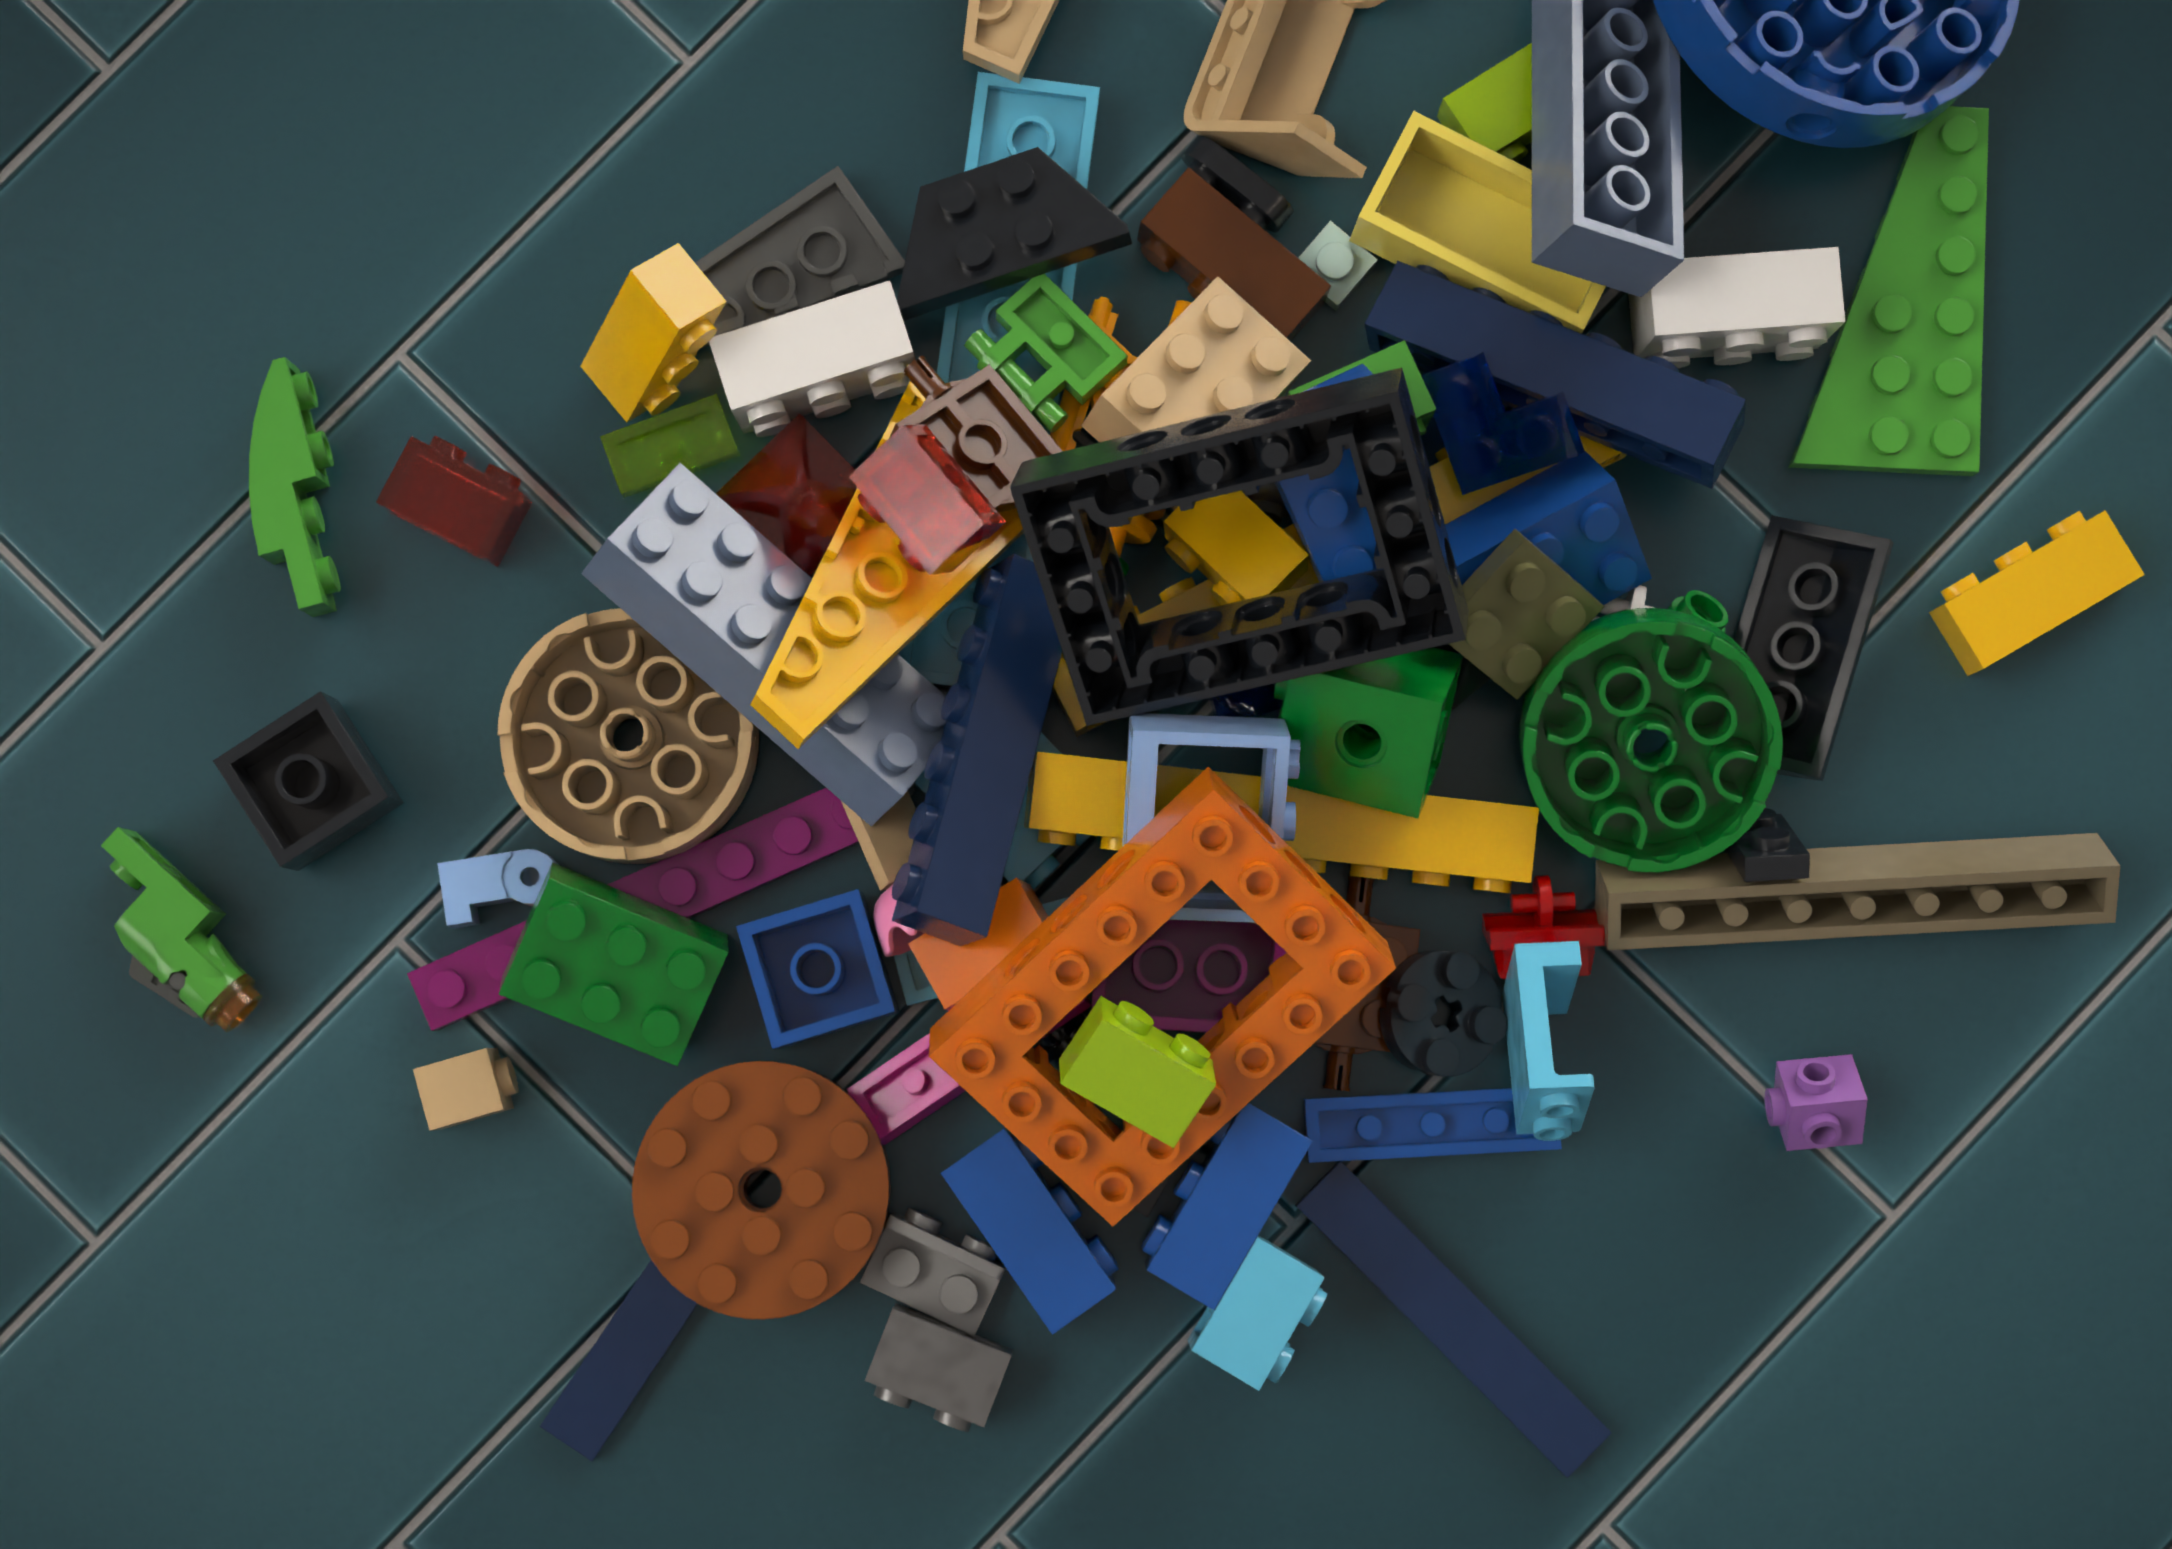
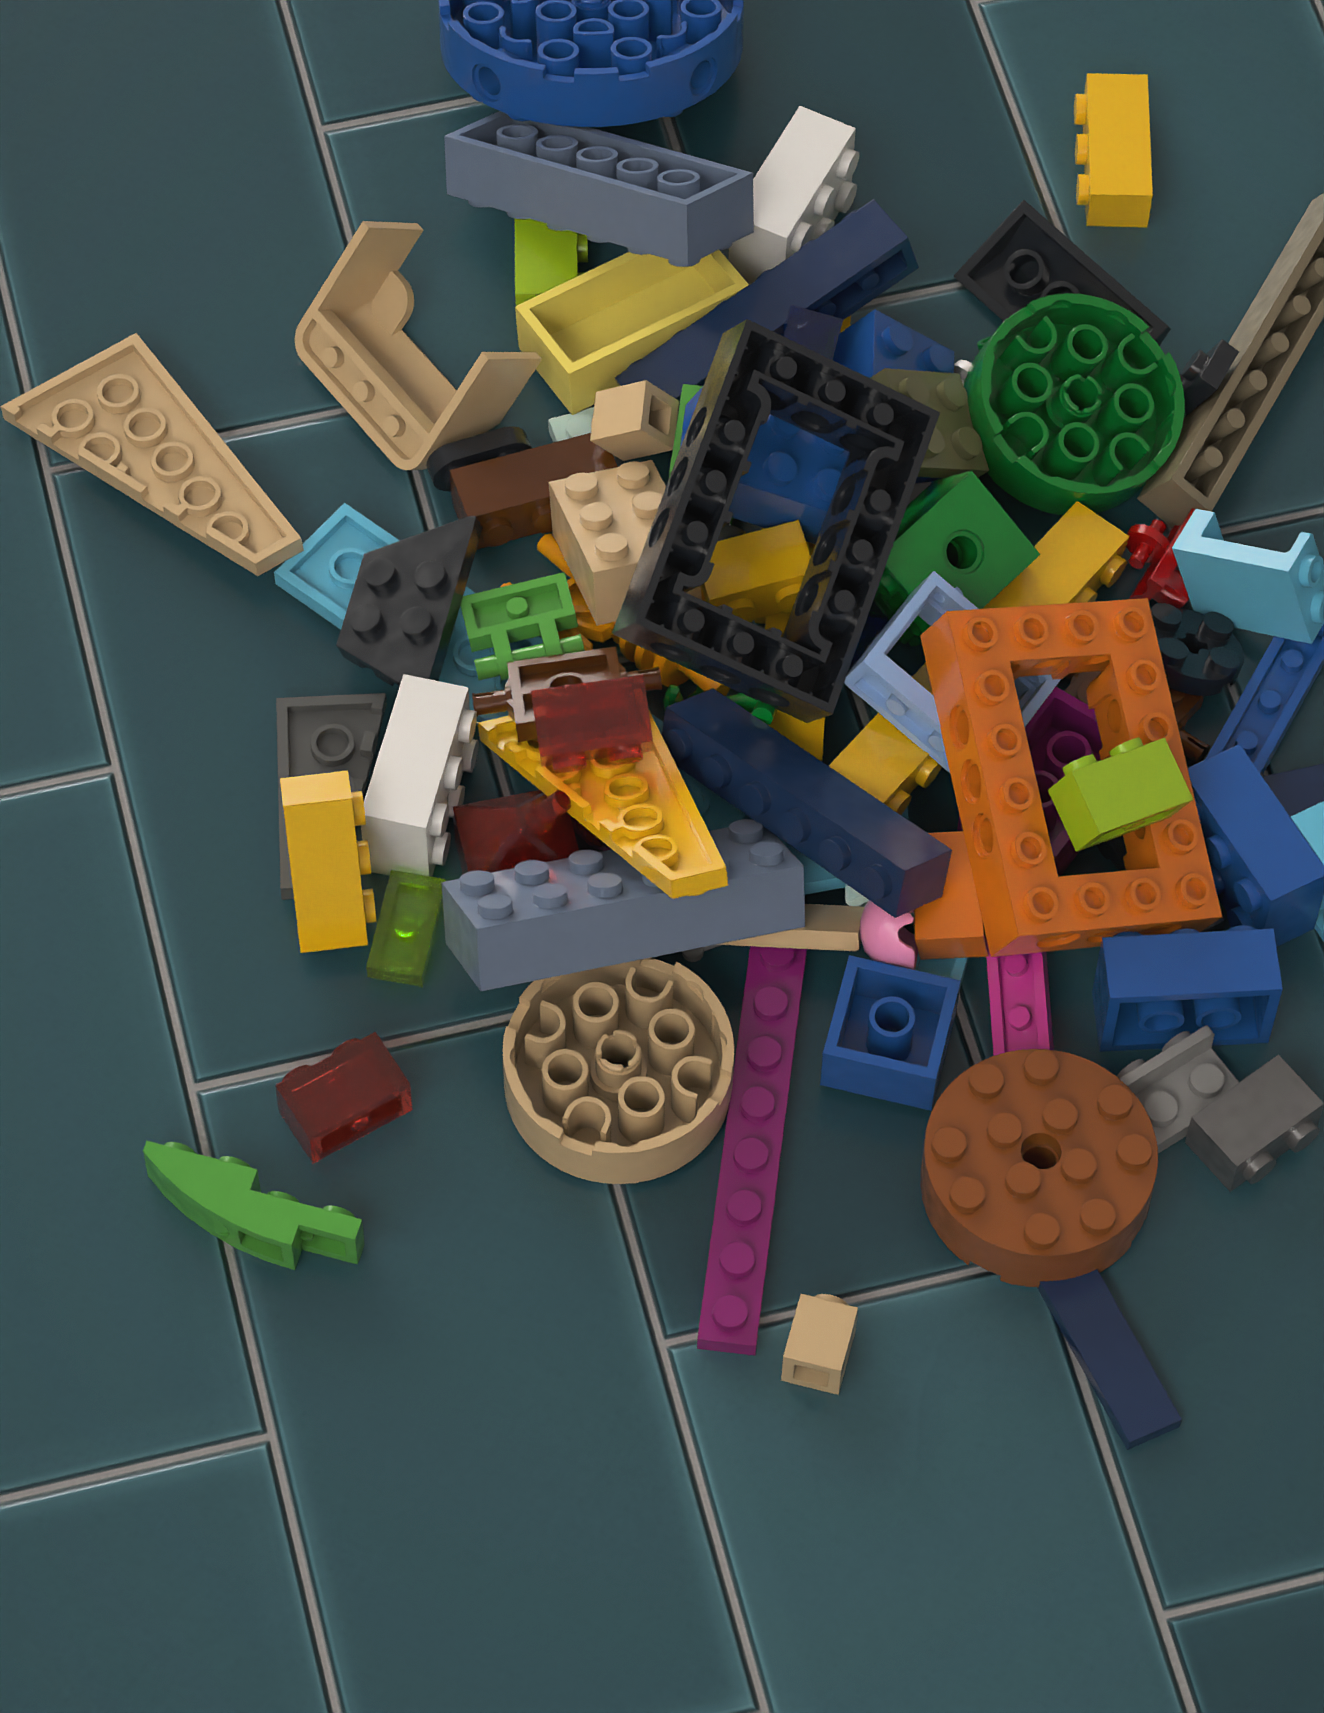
camera: 60 degrees left, 25 degrees down
bright green plate [101,827,262,1033] -> none
black brick [213,691,403,871] -> none
light blue leg [437,849,559,928] -> none
green brick [499,862,729,1067] -> none
bright green wing [1788,106,1989,476] -> none
none -> tan brick [590,380,679,461]

